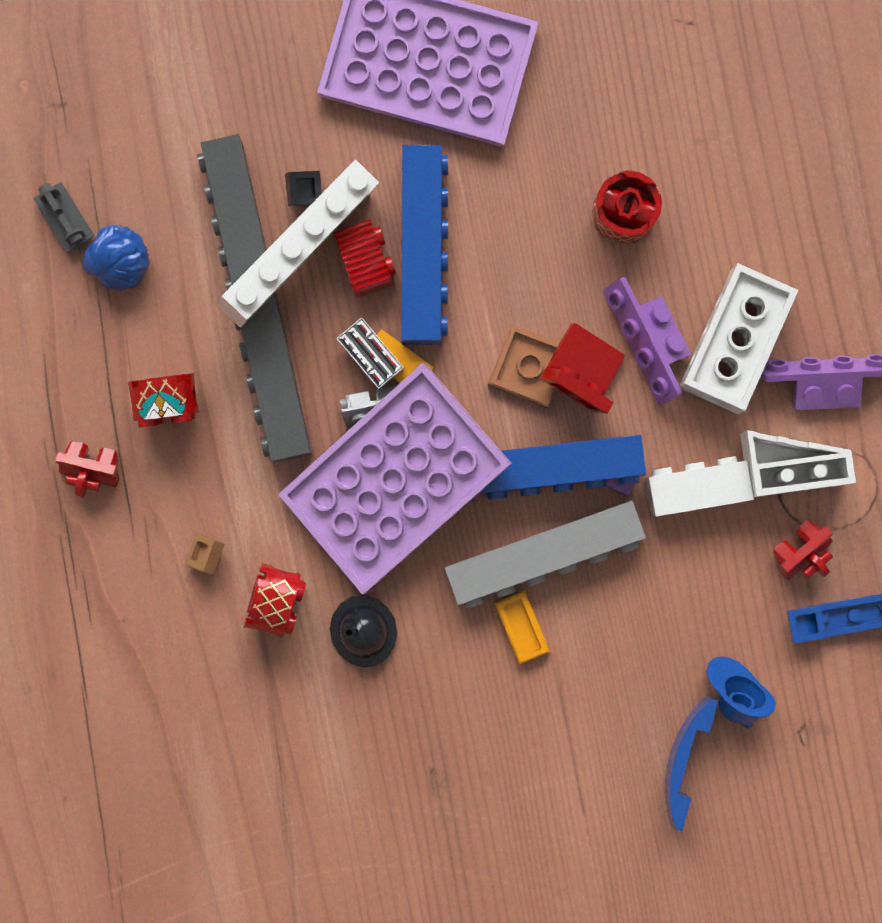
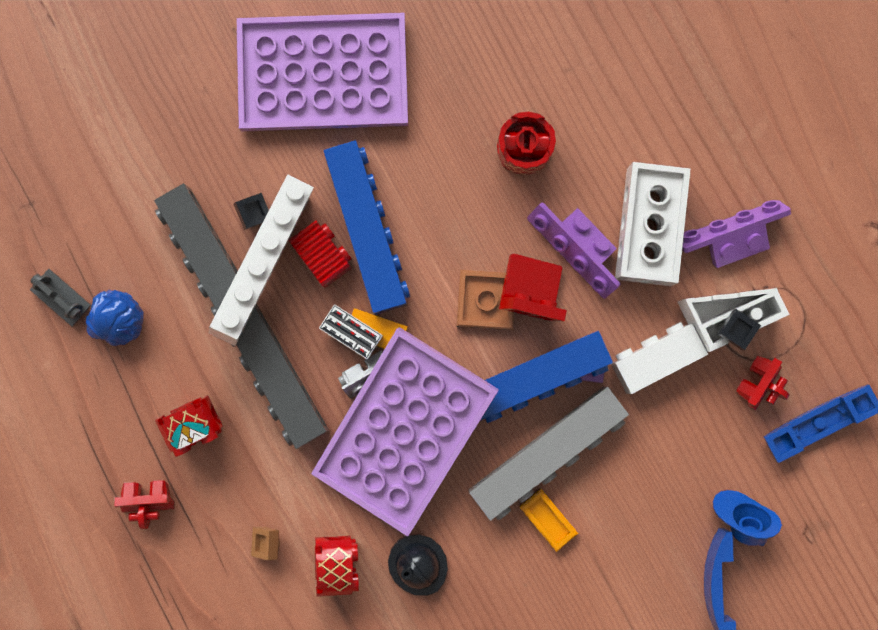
camera: 15 degrees left, 0 degrees up
none -> black plate [717,309,761,350]

